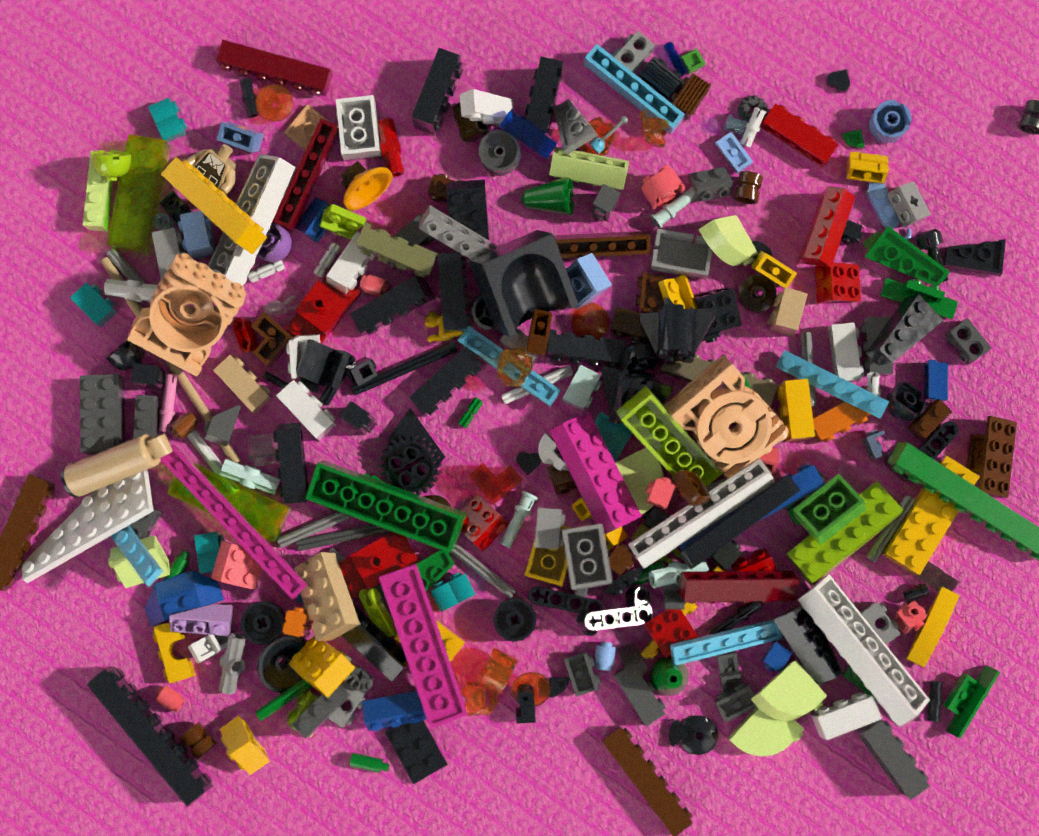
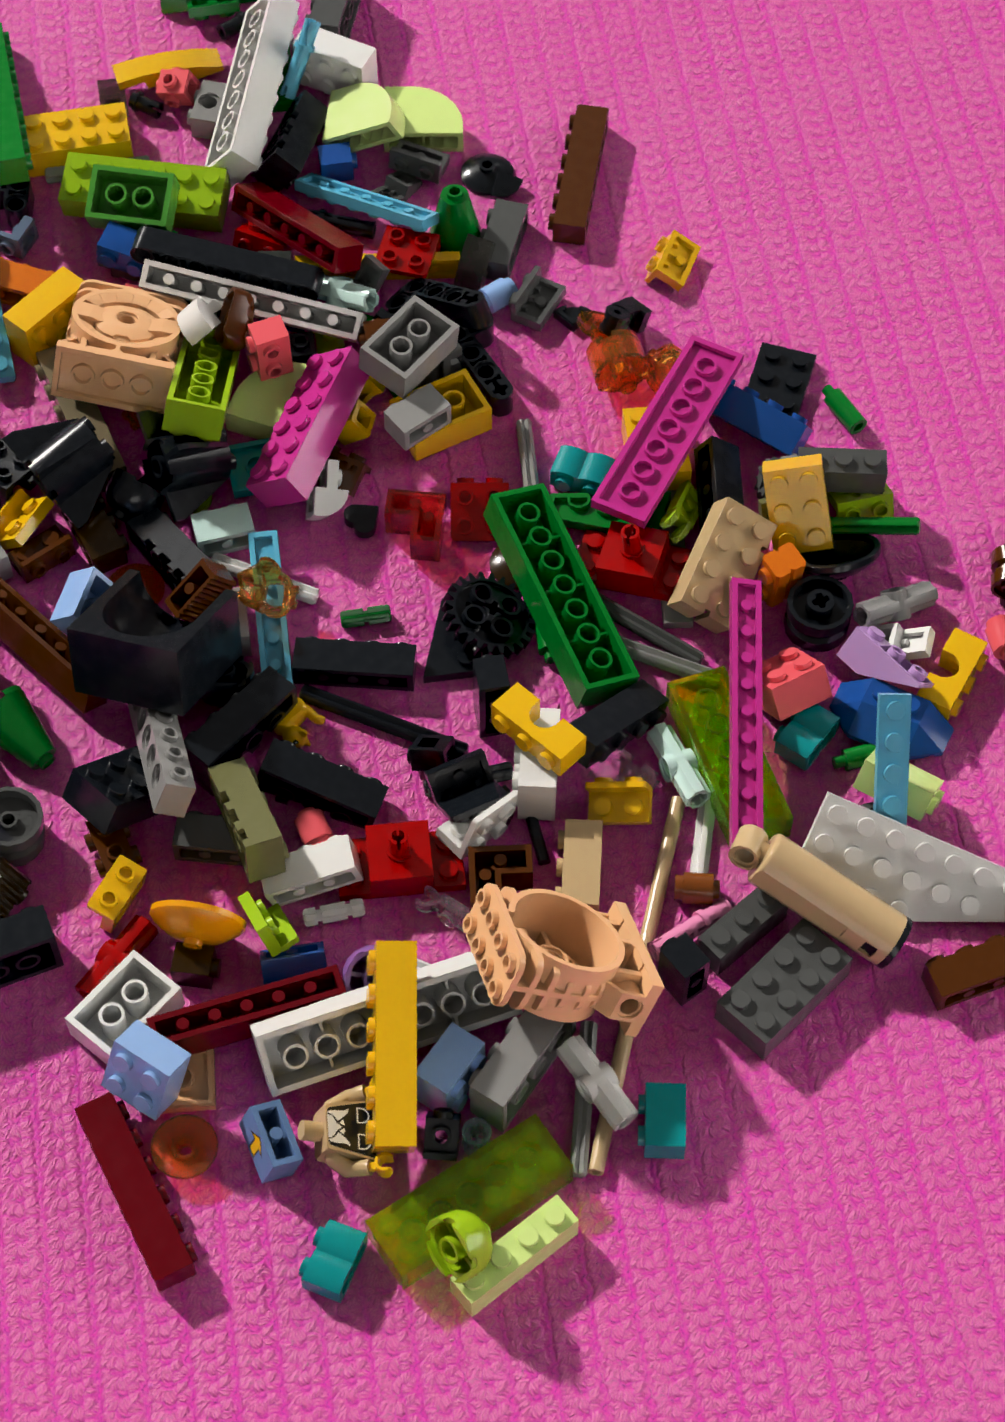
camera: 135 degrees left, 25 degrees down
black cylinder [106,340,145,370] -> none
dark grey slope [203,405,241,446] -> none
yellow brick [220,716,270,775] -> none
black pin [240,78,259,118] -> none
black wheel [493,598,536,642] -> none
light aqua pin [500,490,538,549] -> none
none -> yellow bracket [87,855,147,933]
none -> light blue brick [101,1019,192,1121]
none -> white brick [177,296,222,346]
none -> medium azure pin [280,18,321,99]
none -> yellow arch [491,682,587,776]
none -> yellow bracket [585,776,653,825]
none -> yellow bracket [644,230,701,291]

